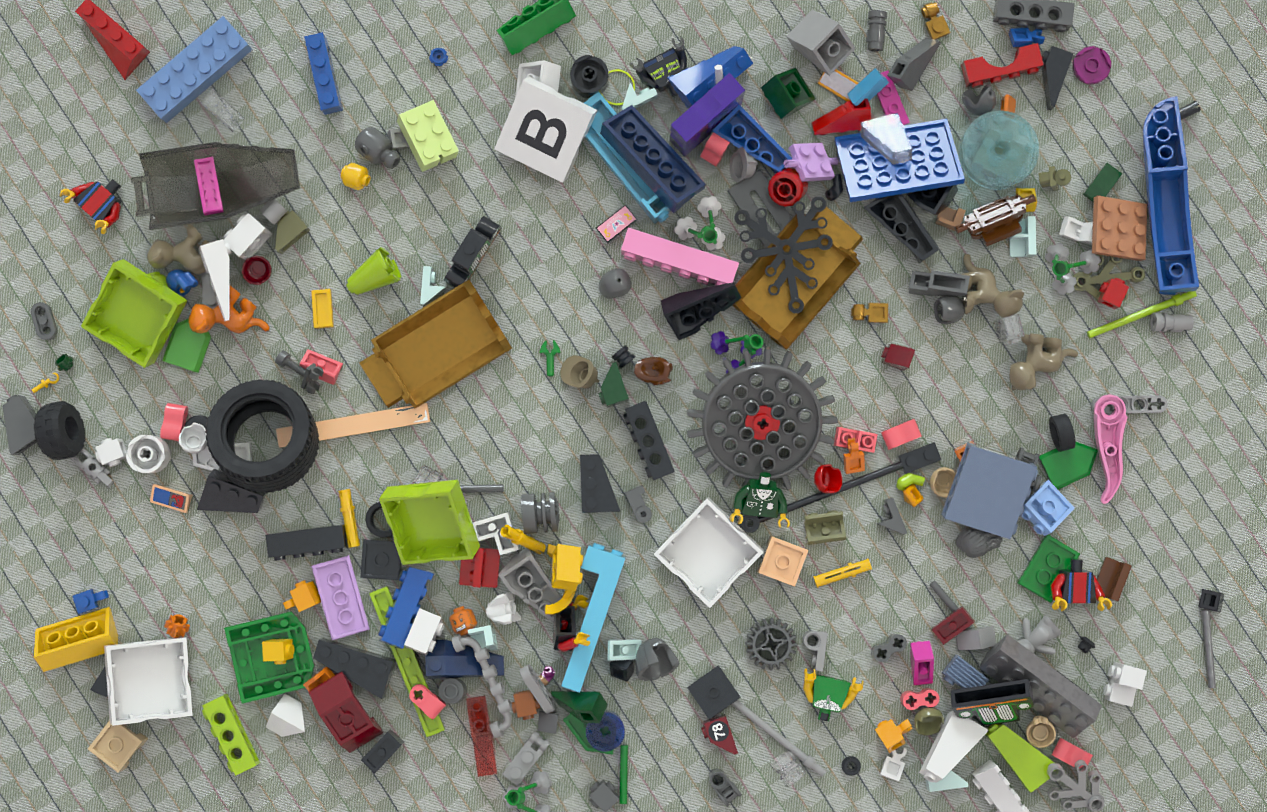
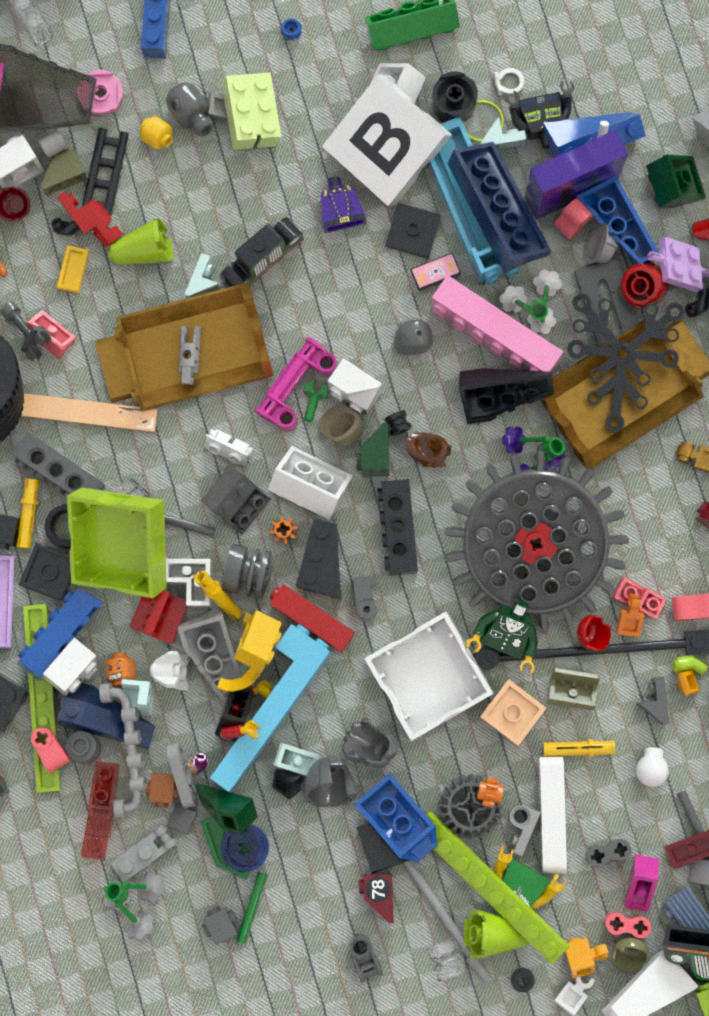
camera: 20 degrees right, 5 degrees down
none -> dark grey brick [11,431,106,495]
none -> black arm [51,218,80,236]
none -> red plate [57,191,123,247]
none -> bright pink plate [78,70,124,116]
none -> black bar [82,128,129,217]
none -> light grey hinge [178,326,201,385]
none -> dark grey slope [201,465,271,535]
none -> white hinge [204,429,253,467]
none -> dark pink piece [254,337,338,432]
none -> white slope [268,446,353,520]
none -> orange gear [269,516,298,545]
none -> red slope [269,584,355,653]
none -> dark purple torso [321,176,366,233]
none -> white slope [328,358,382,415]
none -> dark grey hair [342,718,399,768]
none -> blue slope [354,773,438,863]
none -> black plate [385,203,441,259]
none -> lime plate [426,812,570,965]
none -> lime cone [463,910,529,959]
none -> orange gear [477,777,504,808]
none -> white piece [493,68,524,96]
none -> white beam [539,756,567,874]
none -> white piece [636,747,669,787]

